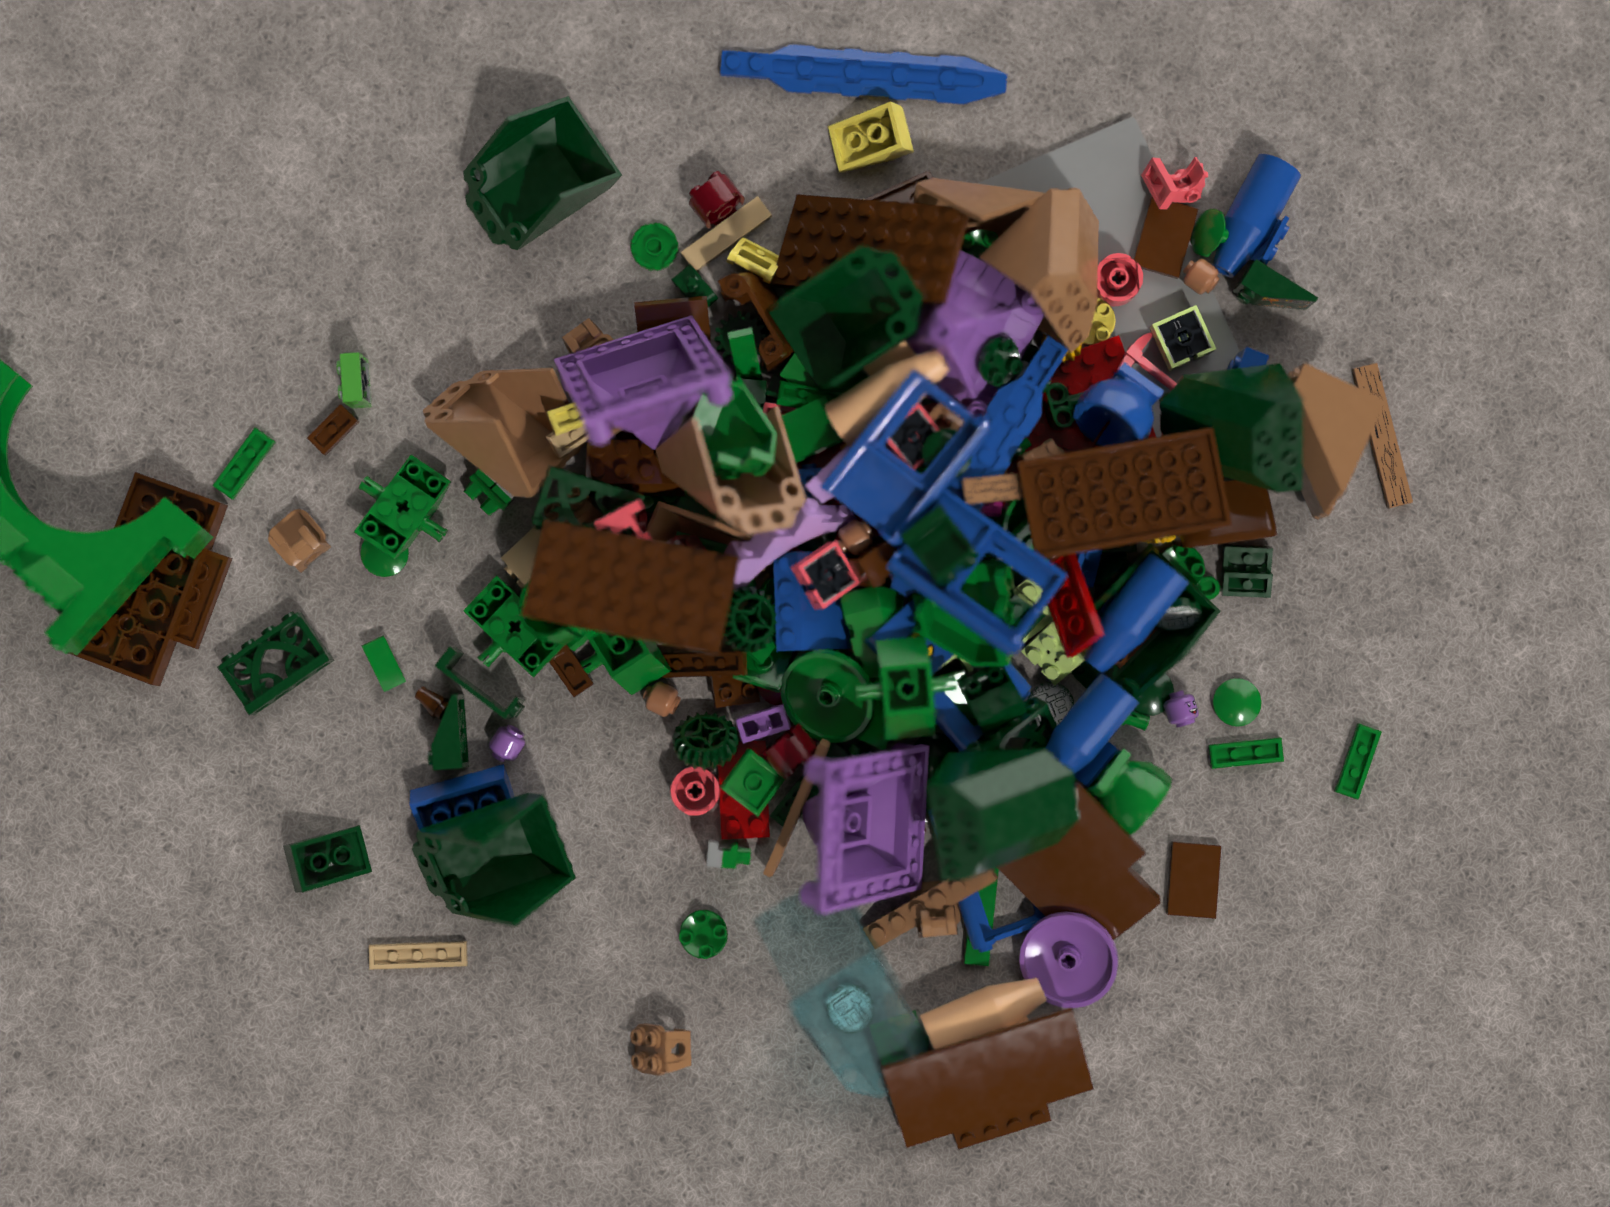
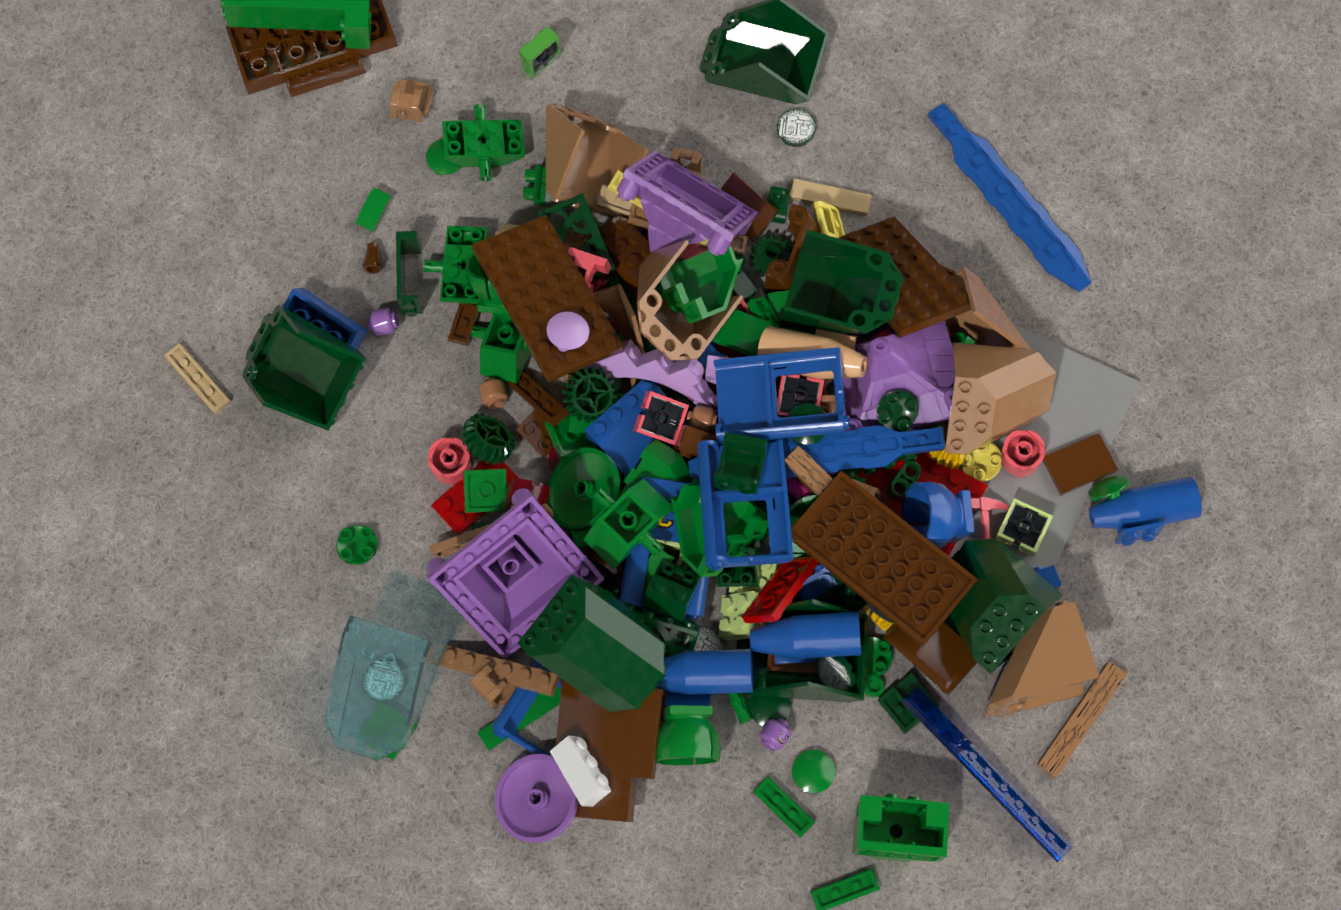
camera: 55 degrees right, 15 degrees down
green tile [212,427,276,500] -> none
dark green fence [217,611,335,715] -> none
dark green slope [283,825,372,893] -> none
reddish brown plate [307,404,359,456] -> none
dark green slope [428,694,469,770] -> none
medium nougat piece [630,1023,692,1076] -> none
green tile [631,223,678,271] -> none
dark red brick [689,171,745,229] -> none
green hips [706,839,751,869] -> none
green tile [728,328,762,380] -> none
medium lavender brick [736,703,791,743] -> none
light yellow slope [828,102,914,172] -> none
reddish brown slope [881,1007,1094,1150] -> none
light nougat piece [920,978,1047,1050] -> none
coral tile [1141,157,1208,210] -> none
reddish brown tile [1166,841,1221,919] -> none
nougat head [1183,258,1220,295] -> none
dark green slope [1232,259,1319,310] -> none
none -> lavender dish [547,312,589,352]
none -> white brick [550,736,612,807]
none -> tile [777,109,816,147]
none -> green brick [852,794,949,862]
none -> clear blue plate [901,687,1073,862]

